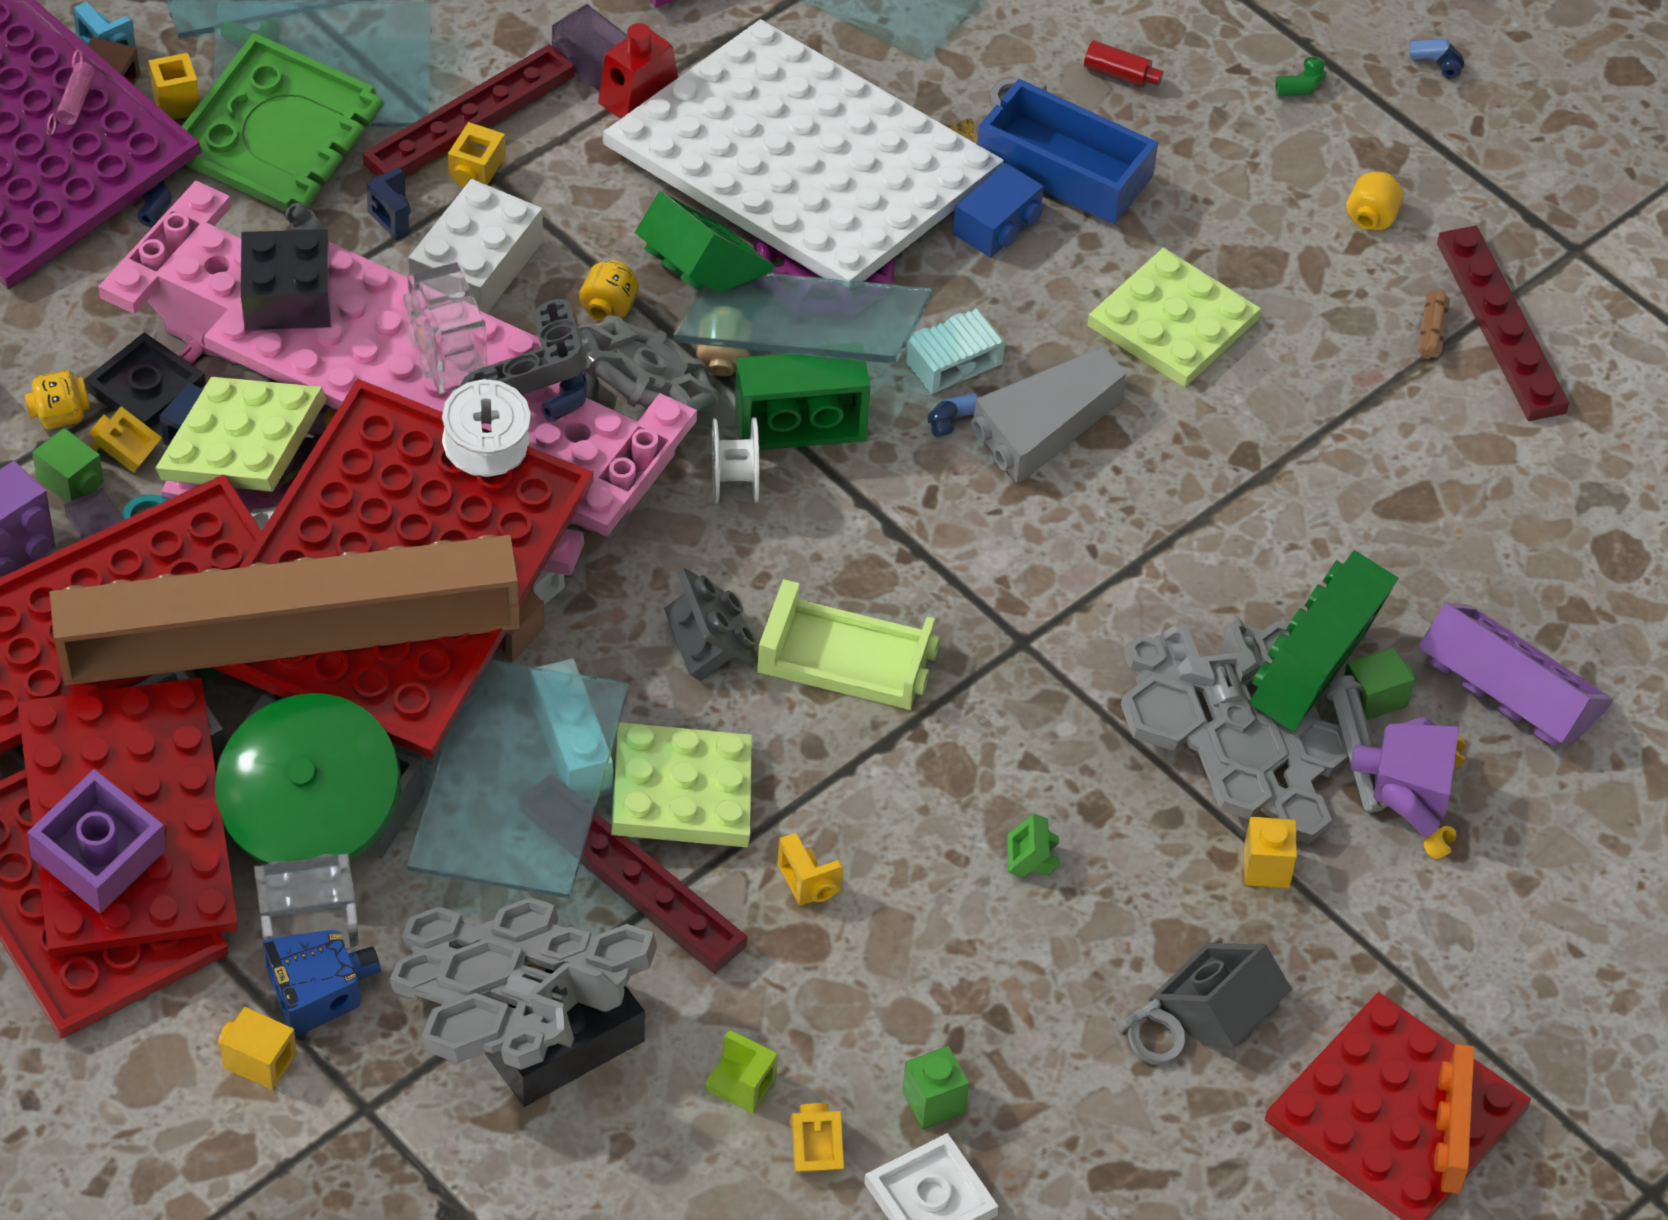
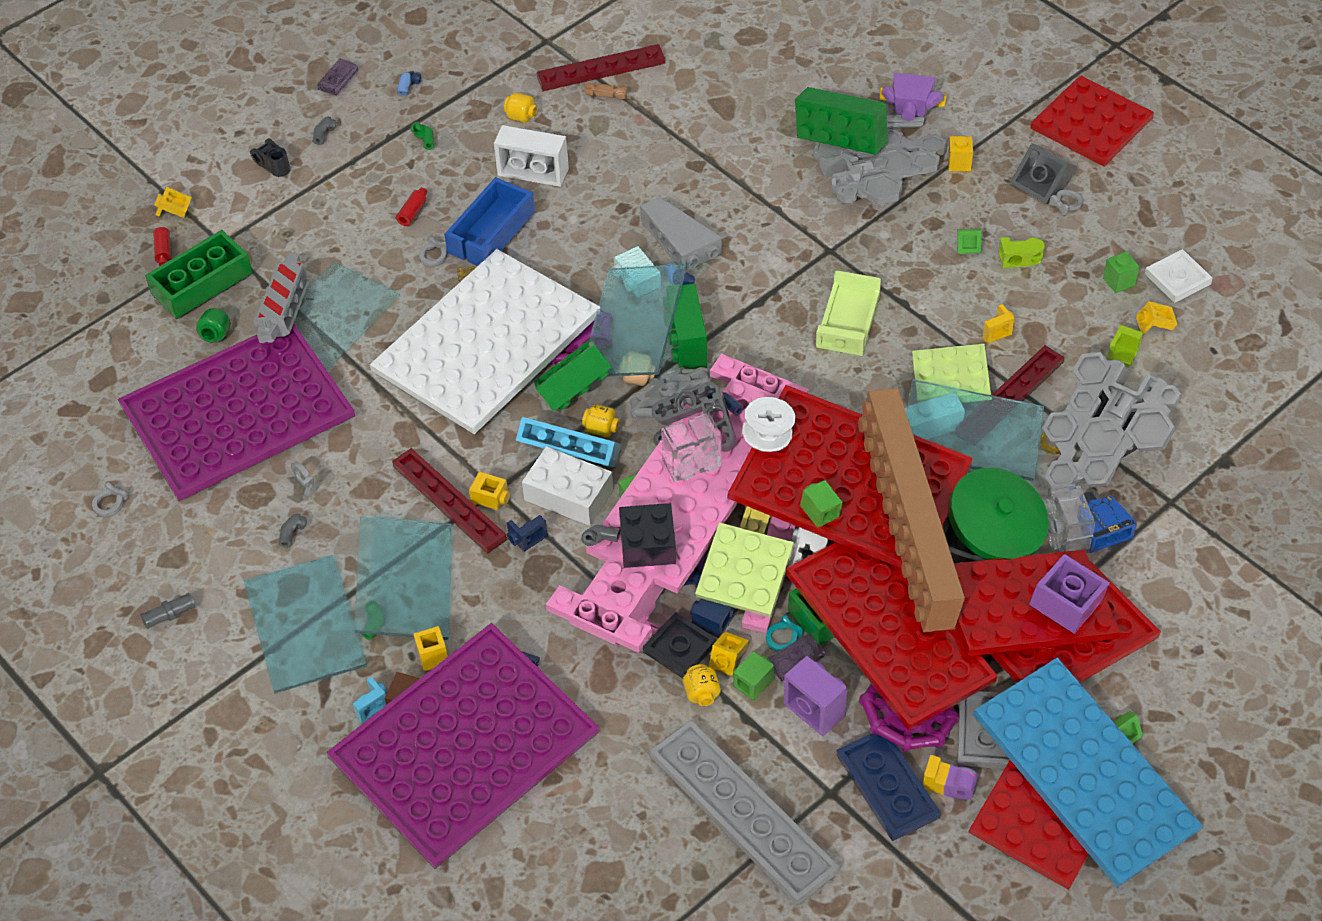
camera: 85 degrees left, 0 degrees up
bright pink piece [47,49,95,135] -> none
bright green hinge [181,32,384,212] -> none
yellow brick [218,1006,297,1090] -> none
clear purple brick [551,4,627,91] -> none
red torso [598,23,678,119] -> none
dark grey bracket [664,568,758,681] -> none
white piece [712,418,759,504] -> none
blue brick [953,162,1044,258] -> none
yellowish green plate [1087,248,1261,388] -> none
medium lavender slope [1418,603,1614,746] -> none
orange plate [1434,1044,1474,1194] -> none
none -> white brick [494,125,569,187]
none -> medium azure brick [516,417,622,468]
none -> bright green brick [800,480,843,528]
none -> lime leg [998,237,1045,268]

